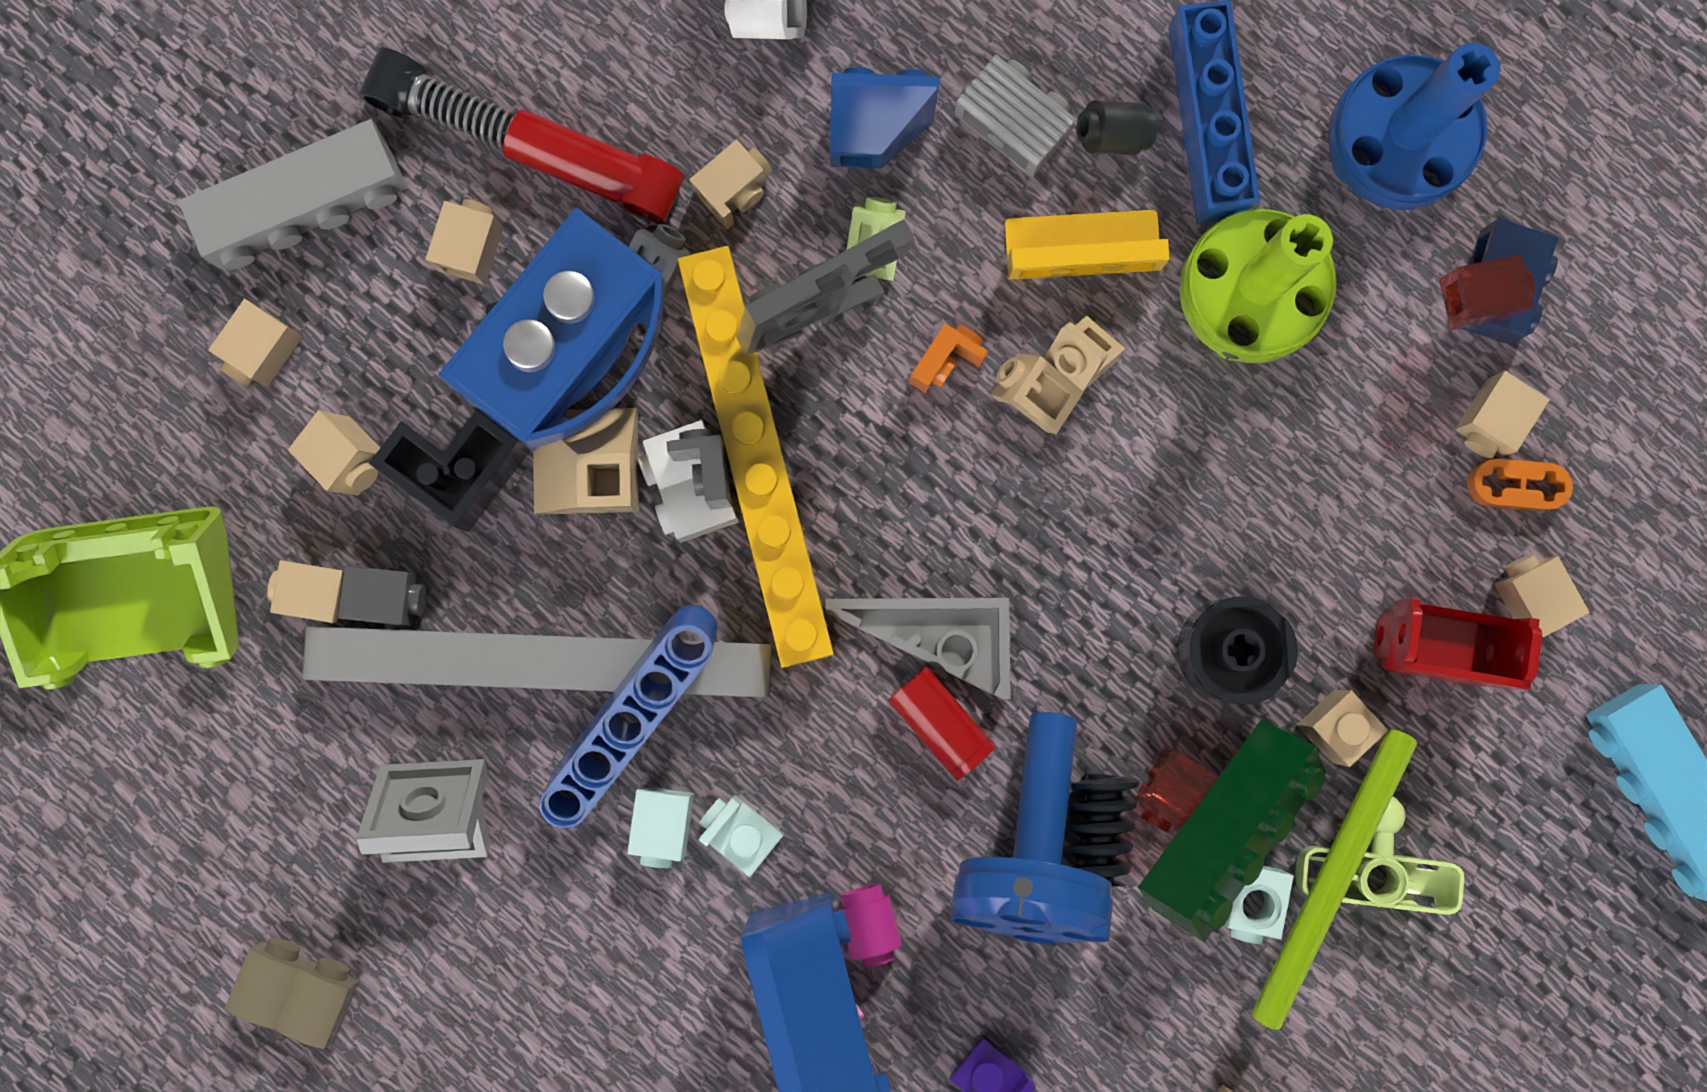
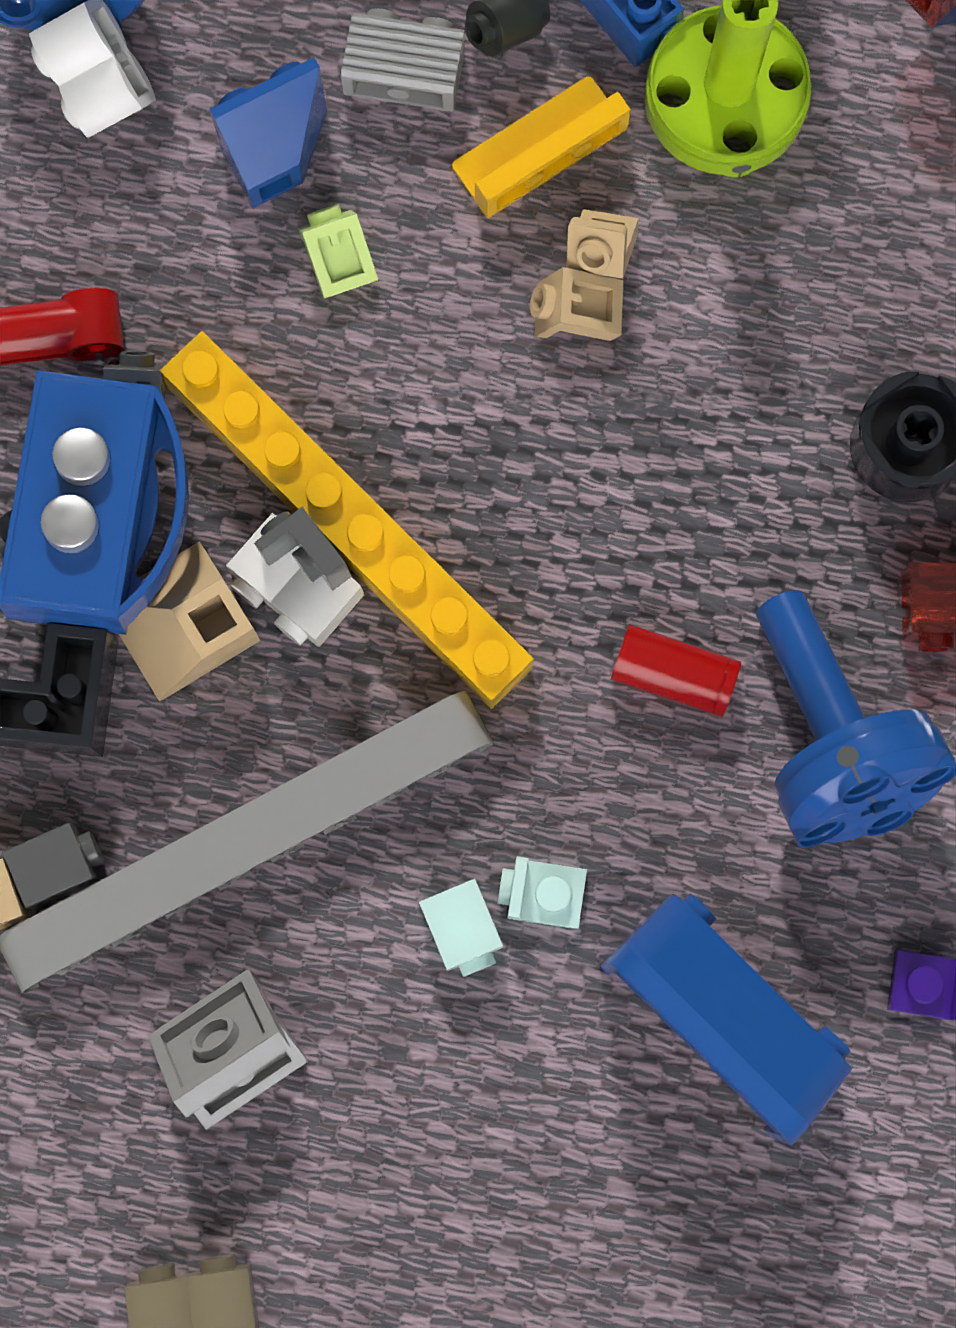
camera: 30 degrees left, 5 degrees down
blue beam [540,605,717,828] -> none
tan brick [689,139,773,230] -> none
dark grey wing [736,219,915,356] -> none
light grey wing [825,598,1011,699] -> none
dark pink brick [838,884,902,967] -> none
orange bracket [908,323,989,394] -> none
black piece [1064,772,1139,887] -> none

